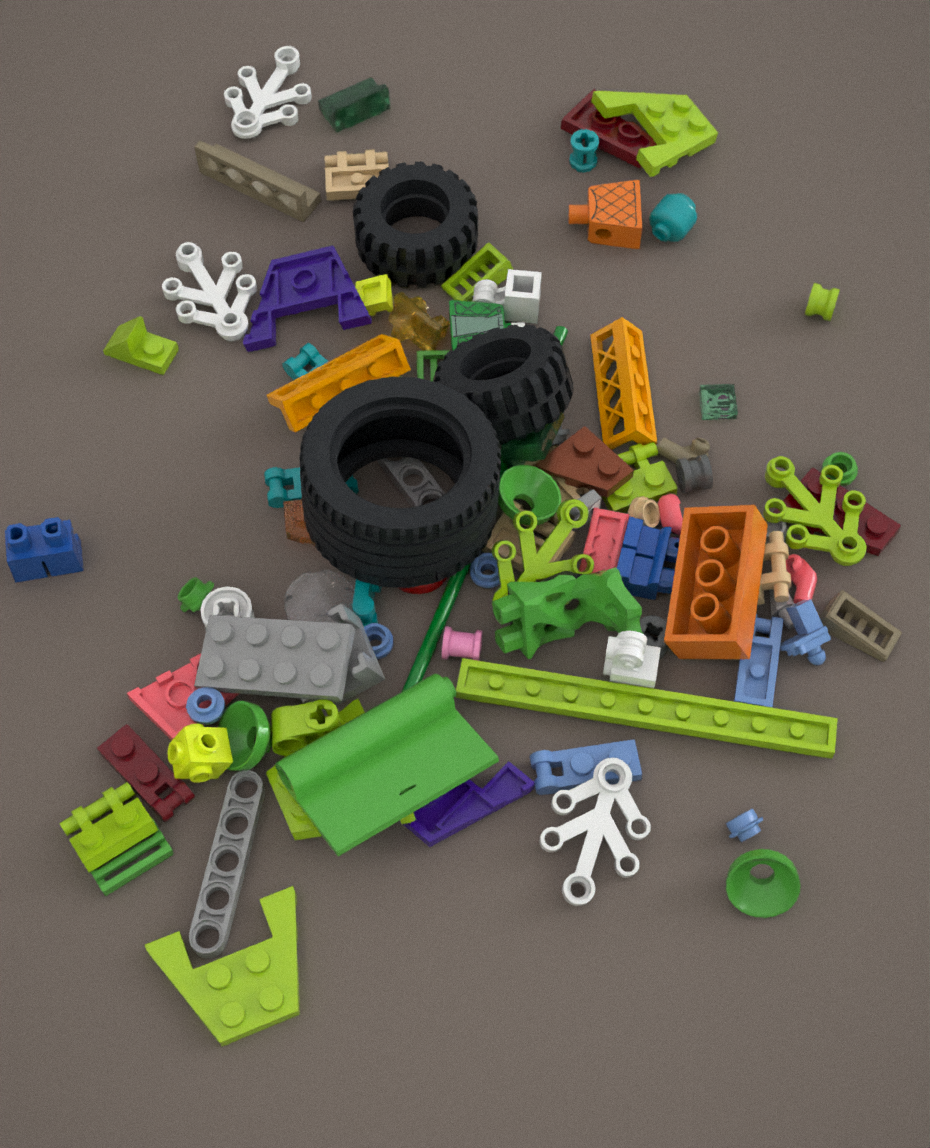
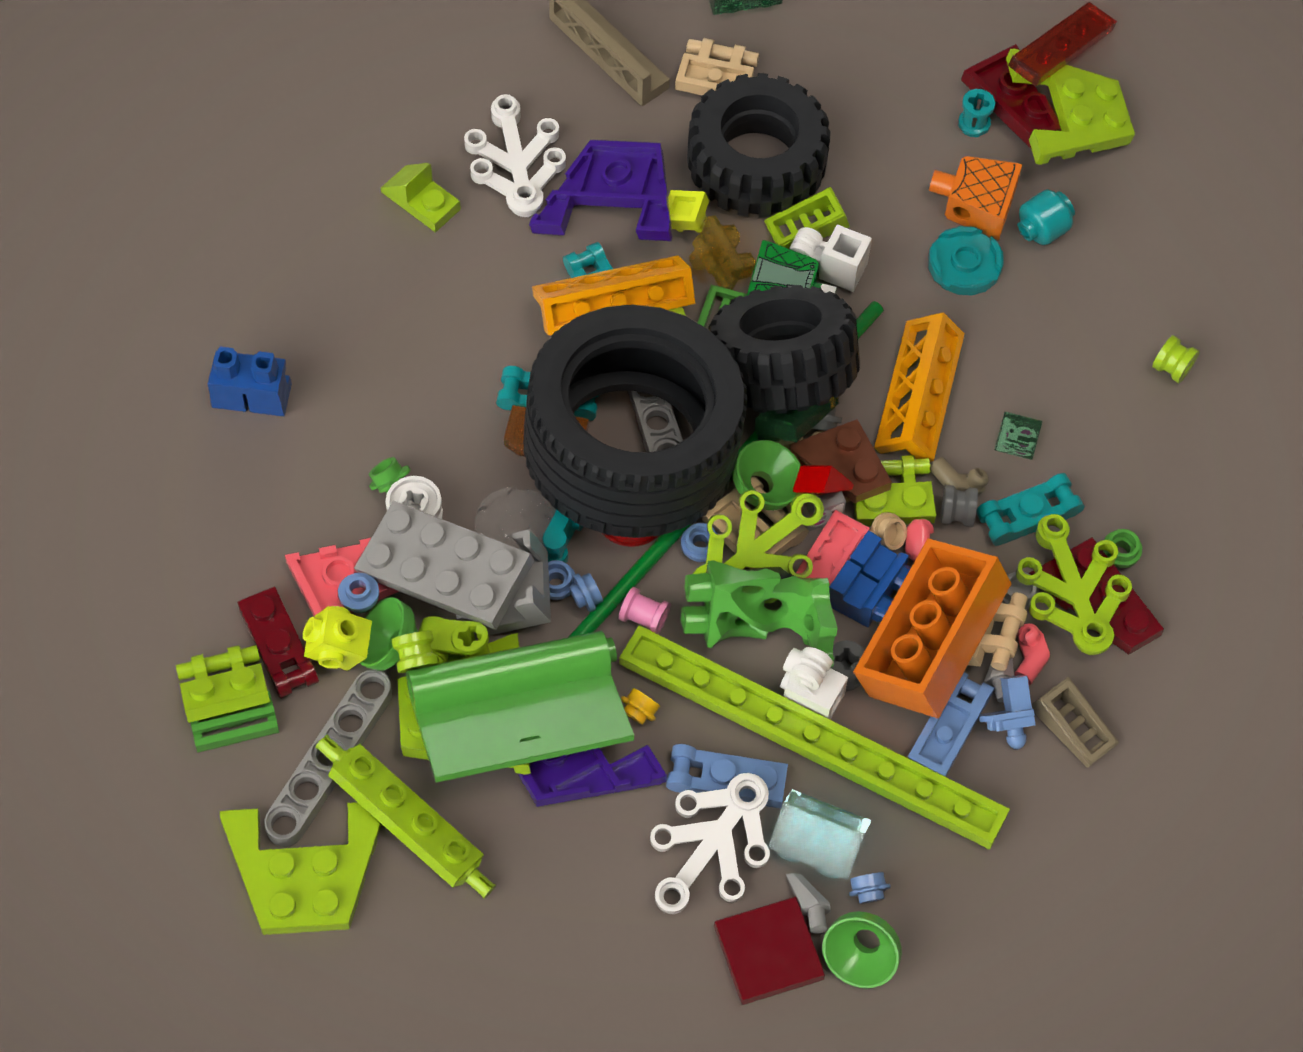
camera: 15 degrees right, 0 degrees up
none -> lime plate [315,734,496,899]
none -> lime wheel [391,630,439,673]
none -> medium blue plate [569,573,603,612]
none -> yellow plate [621,688,660,725]
none -> dark red tile [714,897,825,1005]
none -> clear light blue brick [768,789,871,880]
none -> light grey bar [786,873,831,934]
none -> red slope [793,465,854,493]
none -> teal tile [928,226,1003,295]
none -> teal plate [976,473,1085,546]
none -> clear red tile [1008,2,1117,86]

